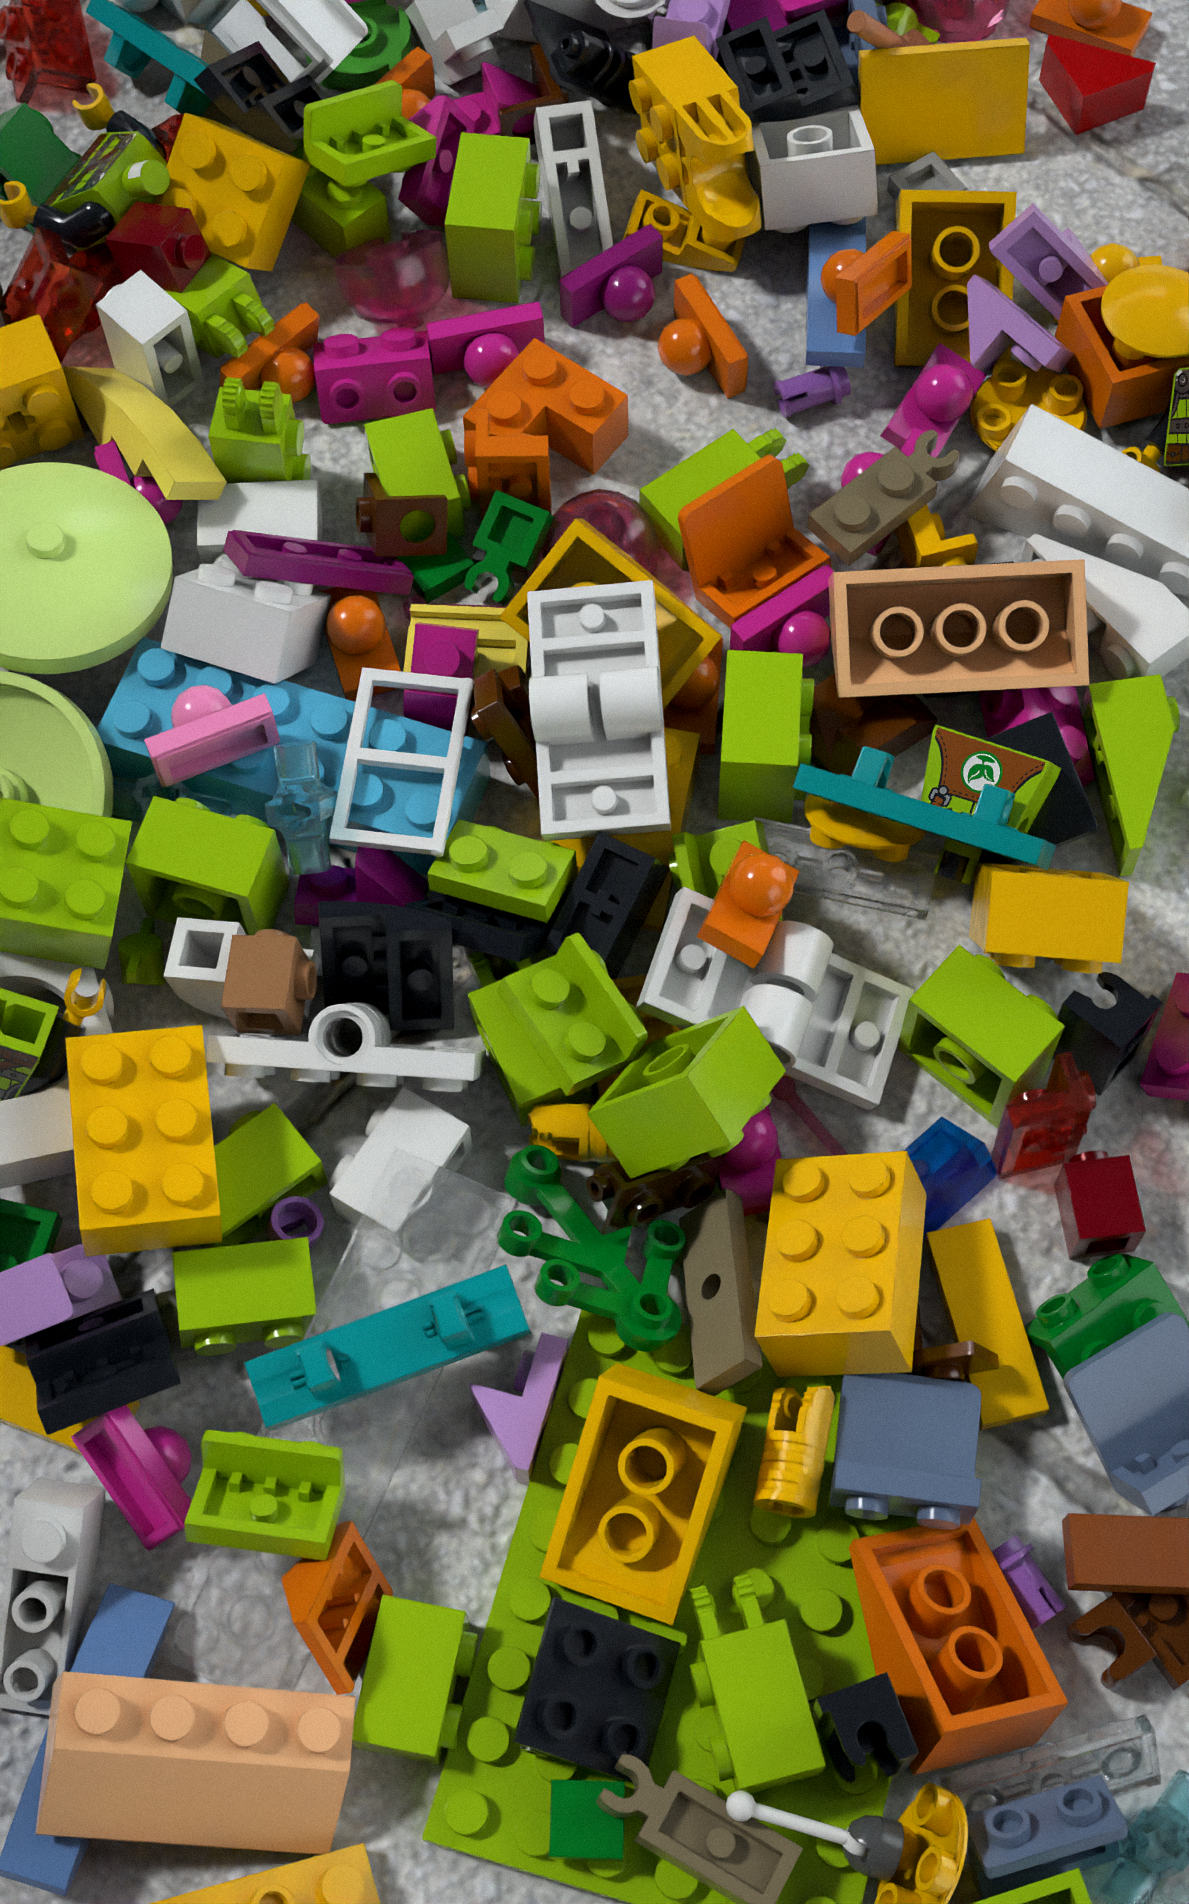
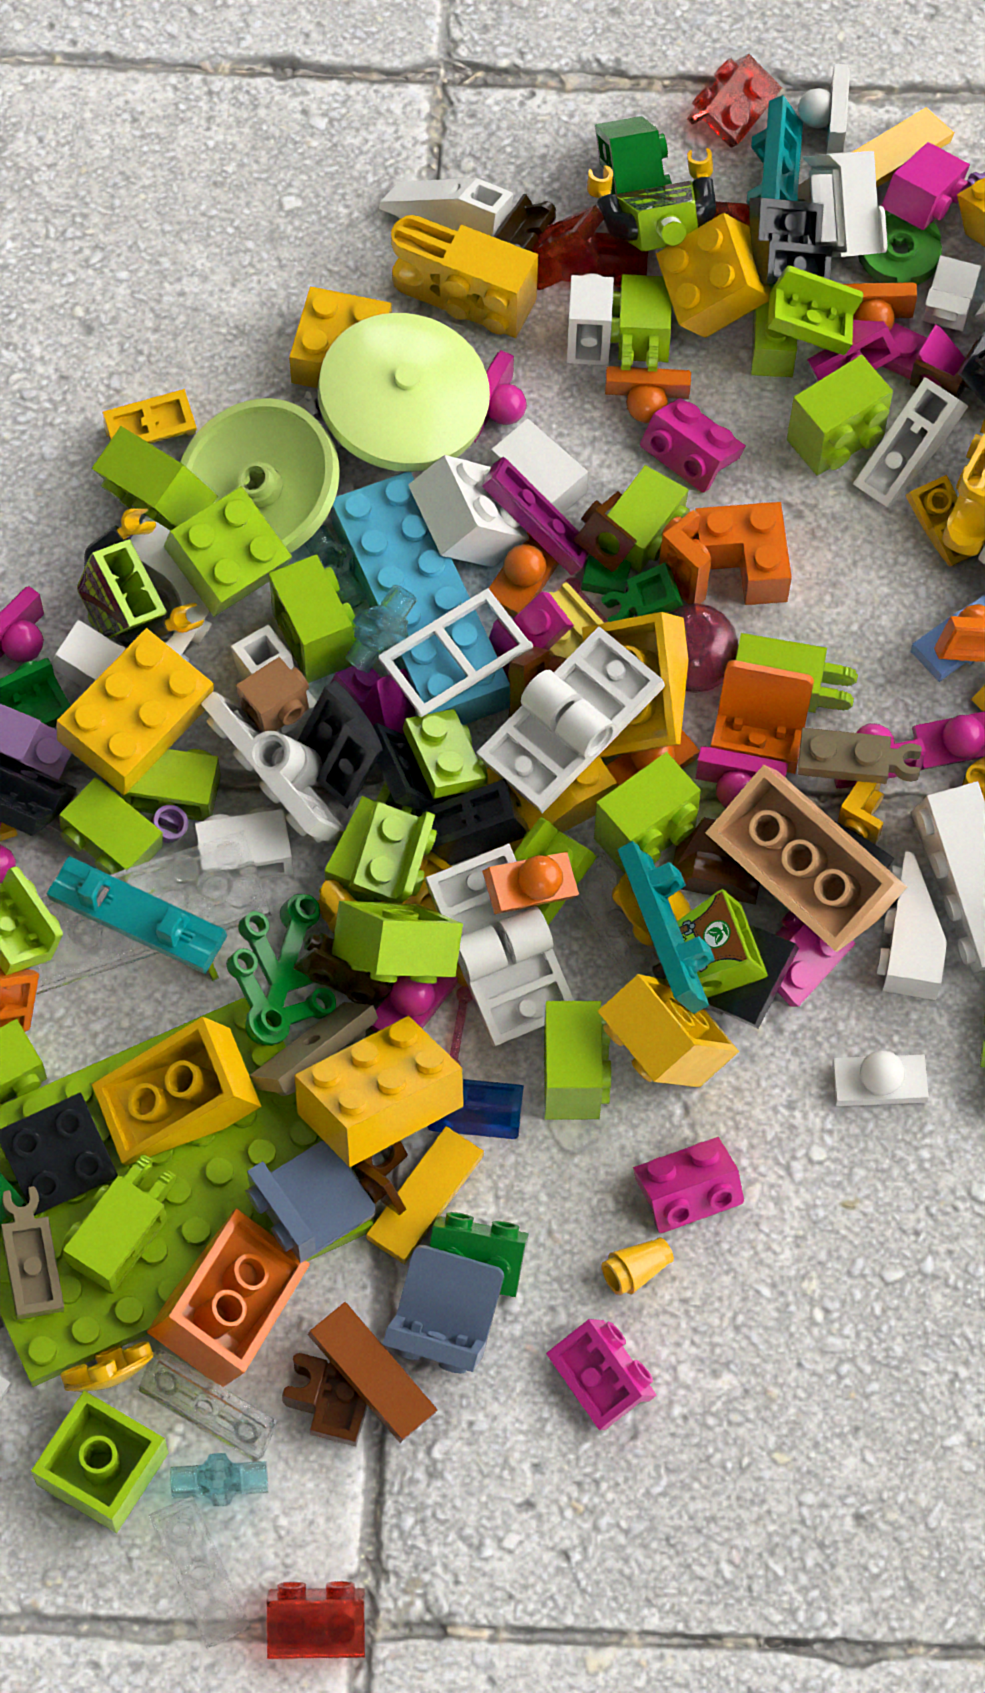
camera: 45 degrees right, 0 degrees up
light yellow slope [63,366,227,500] -> none
dark red brick [105,202,211,293] -> none
lime piece [118,917,166,985] -> none
bright pink tile [144,685,280,787] -> none
lime hinge [208,377,311,484] -> none
clear pink cylinder [332,229,450,329] -> none
dark pink tile [426,302,545,389] -> none
lavender slope [469,1332,569,1485] -> none
magenta tile [559,224,663,328] -> none
orange tile [657,273,749,399] -> none
hinge [726,1790,904,1882] -> none
yellow hinge [753,1386,835,1518] -> none
medium lavender pin [773,366,851,418] -> none
black hinge [811,1672,919,1783] -> none
sand blue bracket [966,1774,1128,1900] -> none
clear red bracket [991,1052,1096,1180] -> none
medium lavender pin [992,1535,1068,1630] -> none
black hinge [1052,972,1163,1096] -> none
dark red brick [1054,1150,1146,1260] -> none
lime slope [1080,674,1180,877] -> none

